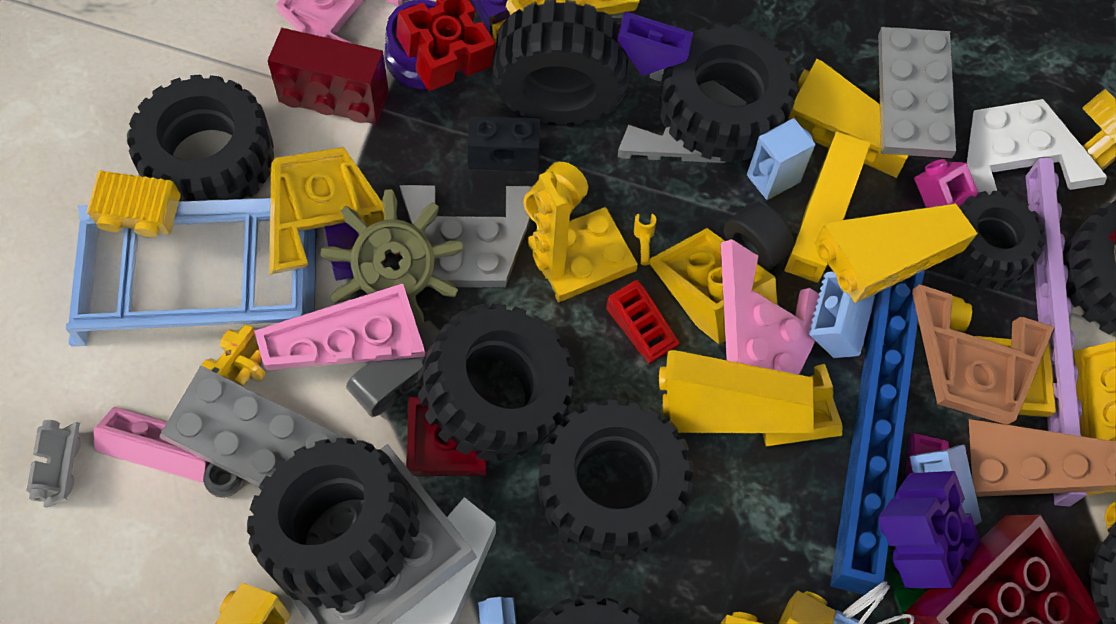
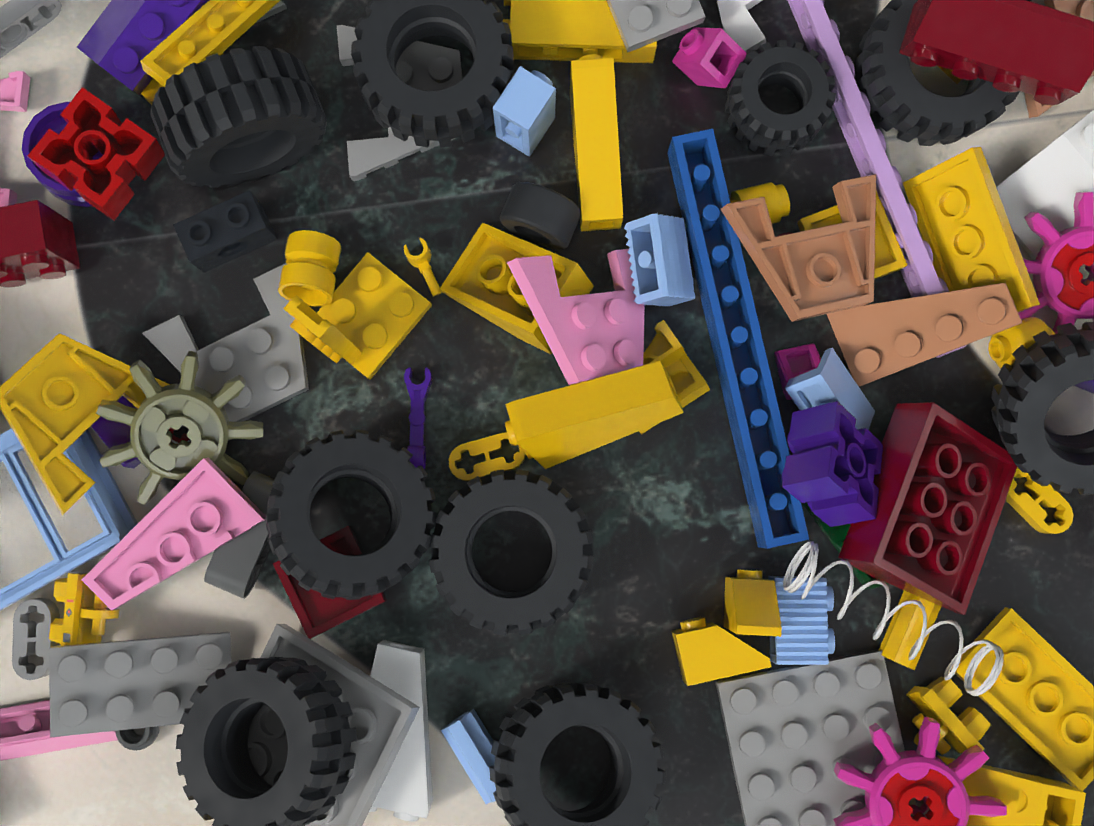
camera: 20 degrees left, 20 degrees up
red slope [606,280,680,365] -> none
dark purple slope [617,12,693,76] -> none
yellow slope [815,204,978,303] -> none
none -> light grey beam [12,598,60,680]
none -> dark purple piece [404,367,433,469]
none -> yellow beam [449,432,526,481]

